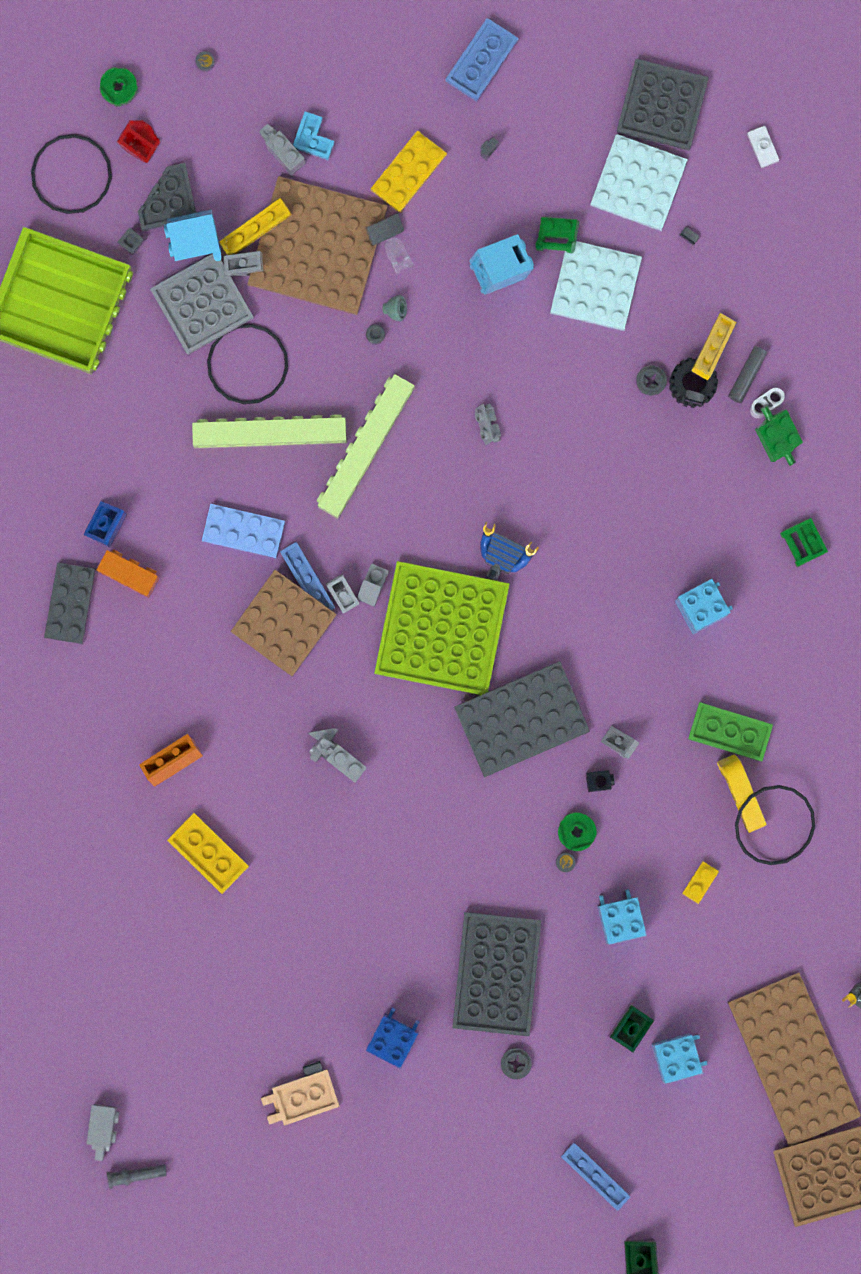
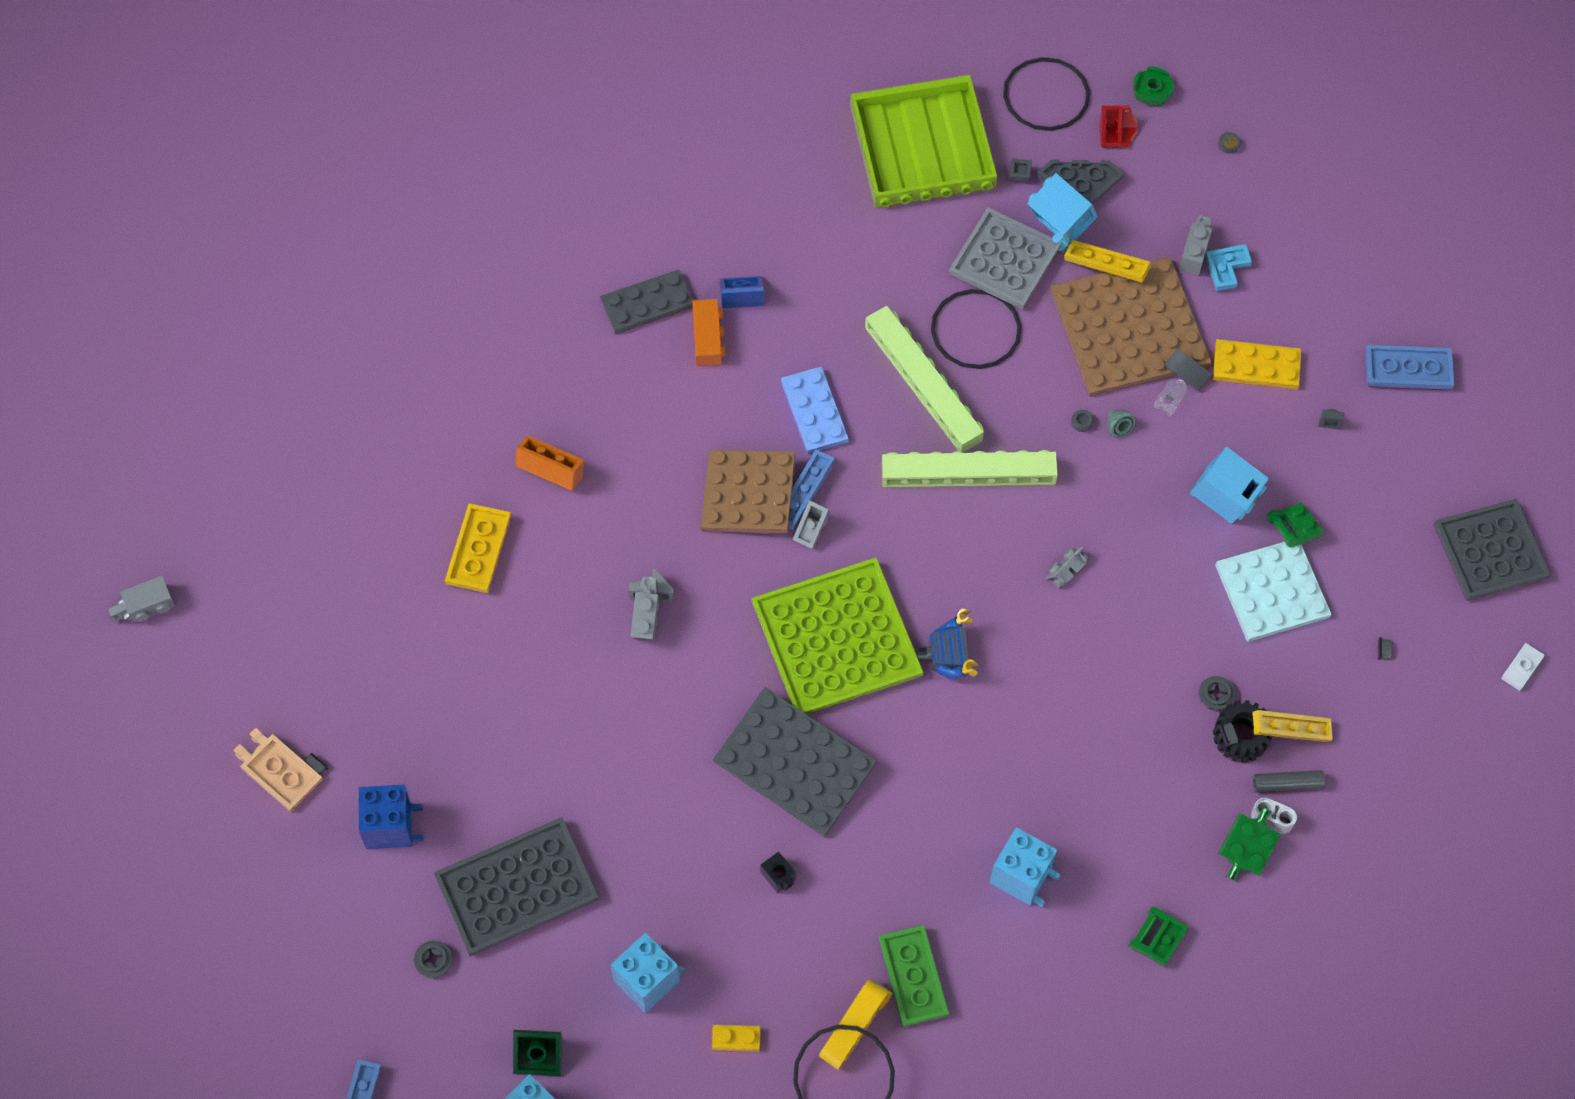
camera: 55 degrees right, 20 degrees down
dark grey pin [107,1164,167,1189] -> none
light grey slope [224,251,264,276] -> none
light grey slope [357,564,389,607] -> none
dark grey tile [556,853,575,872] -> none
green plate [558,813,597,851] -> none
light aqua plate [590,134,688,231] -> none
light grey slope [601,726,639,759] -> none

